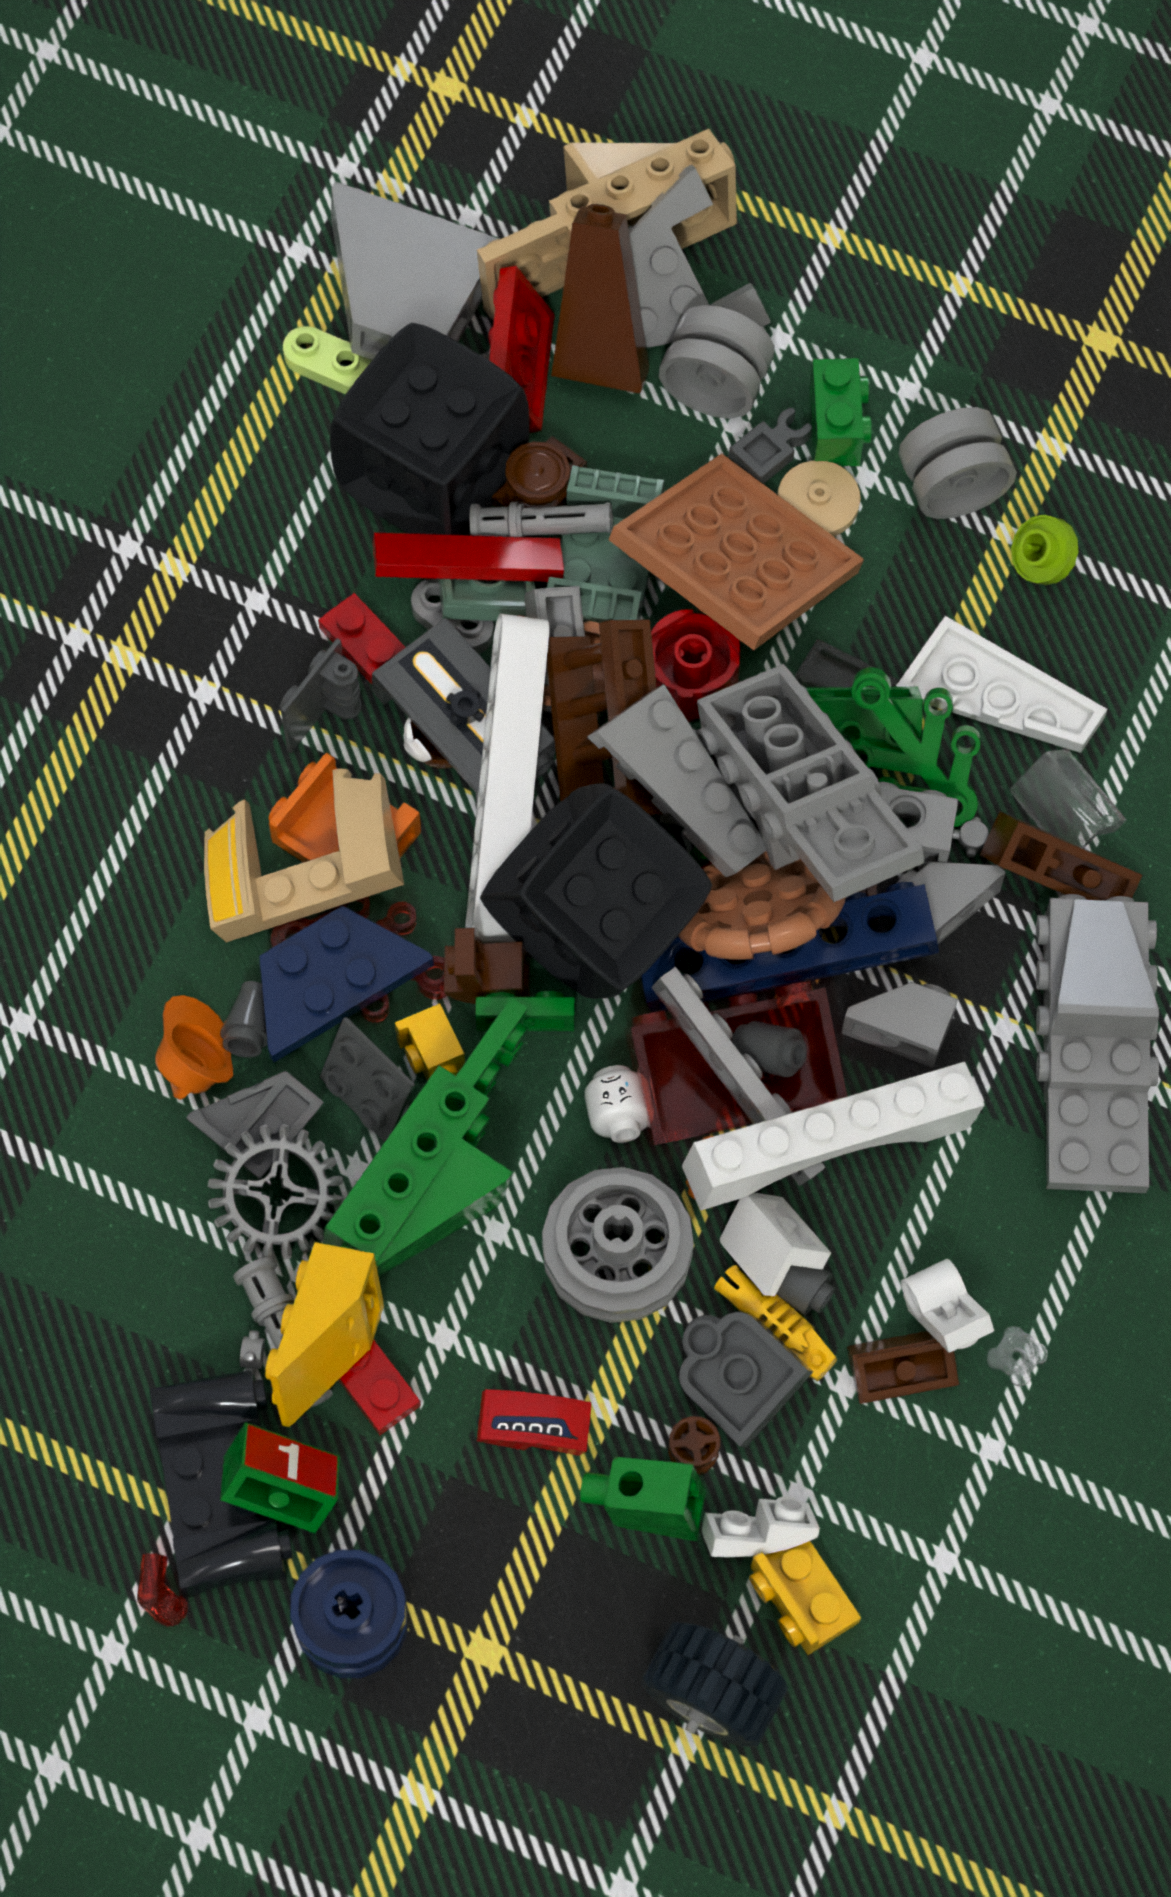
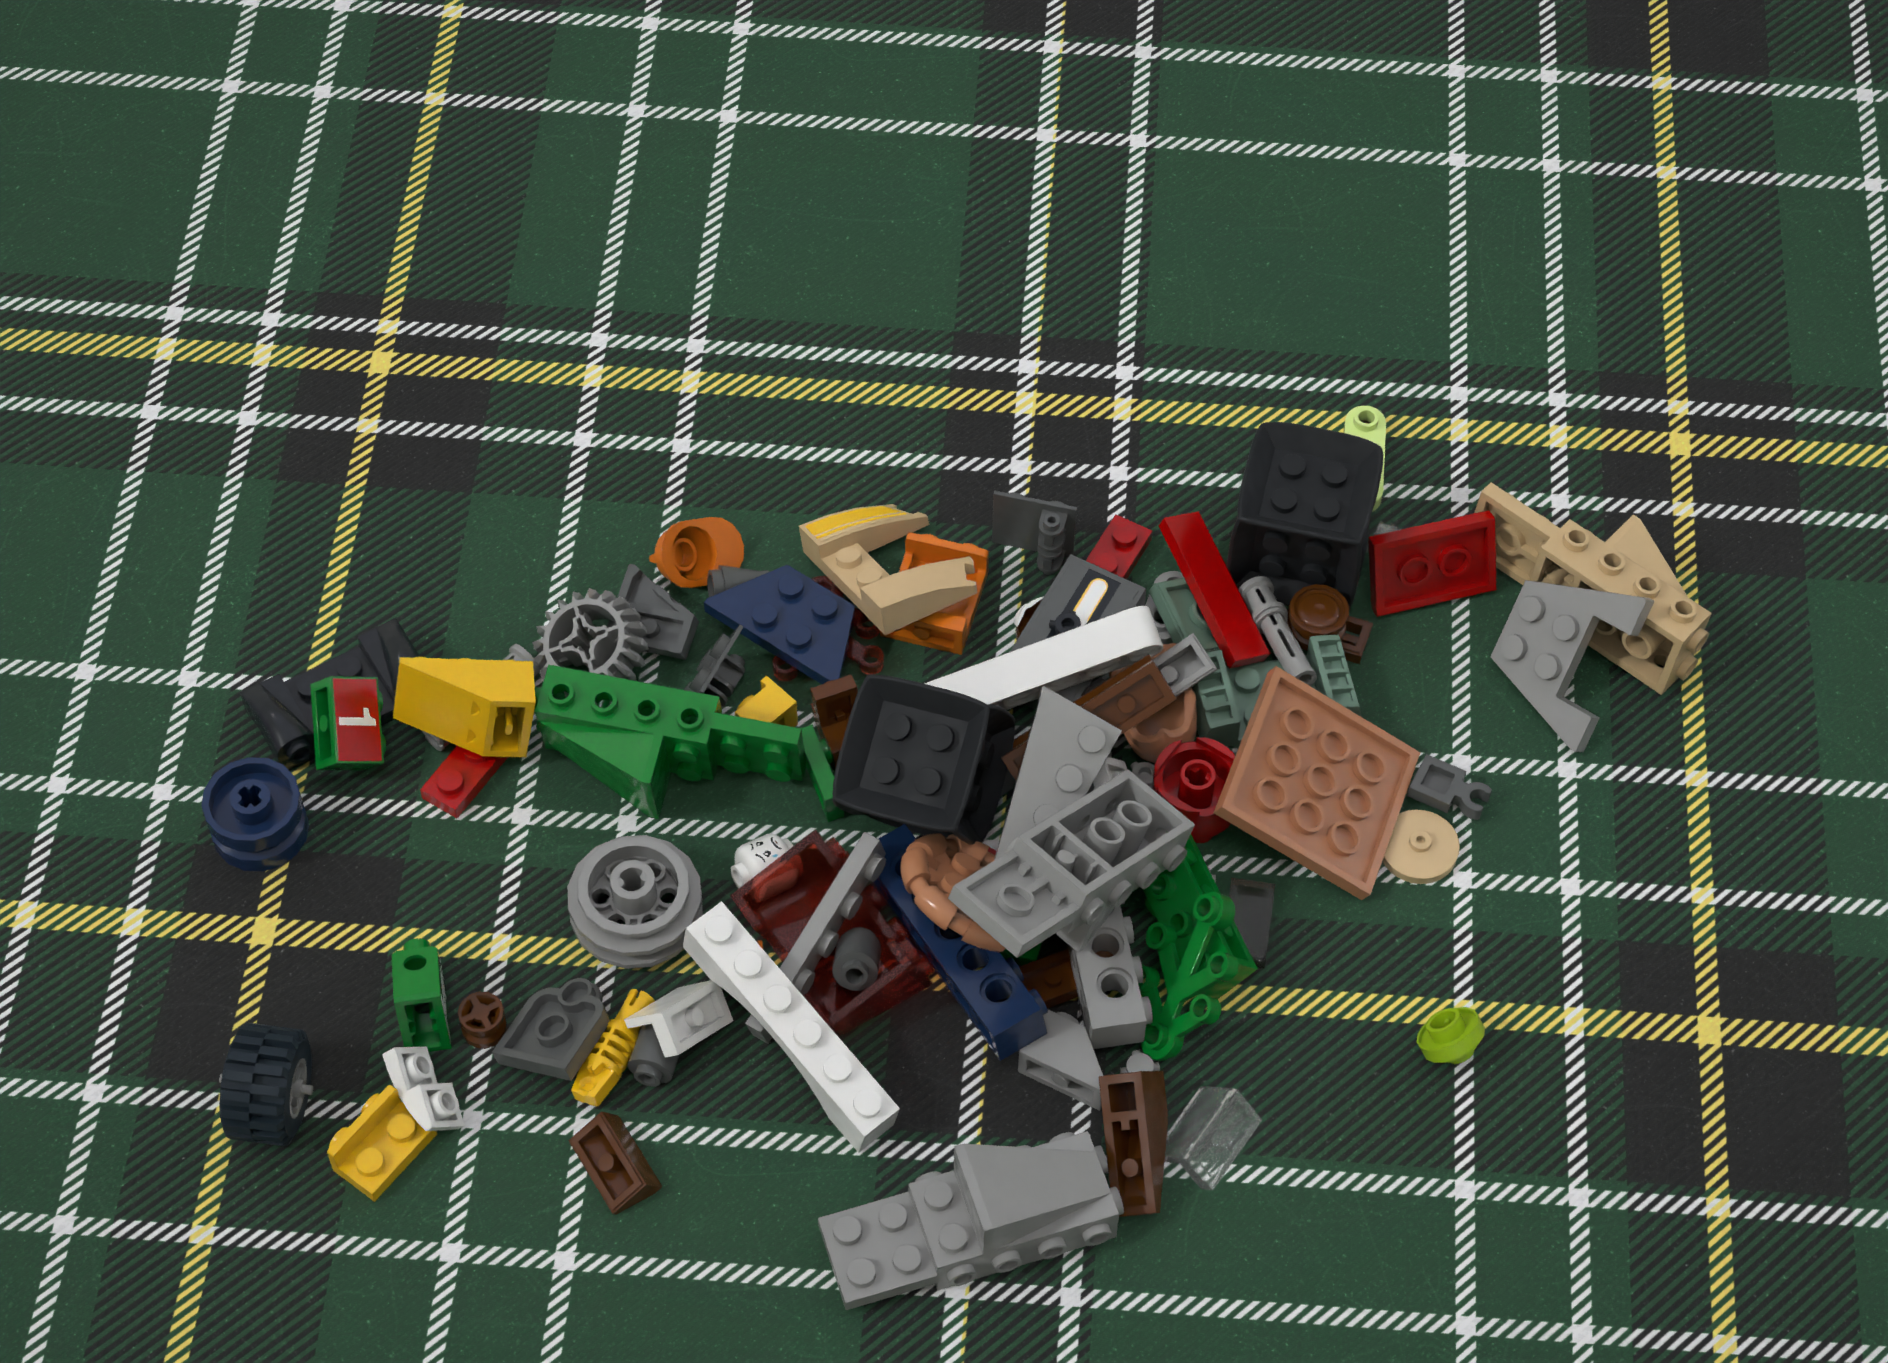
camera: 70 degrees right, 10 degrees down
clear red arm [137,1553,188,1627] -> none
light grey slope [331,181,499,360] -> none
red slope [477,1389,592,1456] -> none
reddish brown slope [551,204,649,394] -> none
light grey wheel [659,305,775,419] -> none
green brick [809,358,871,467] -> none
light grey slope [842,982,958,1068] -> none
white wing [896,616,1107,753] -> none
light grey wheel [898,407,1017,519] -> none
white plate [901,1259,994,1353] -> none
clear plate [987,1326,1048,1386] -> none

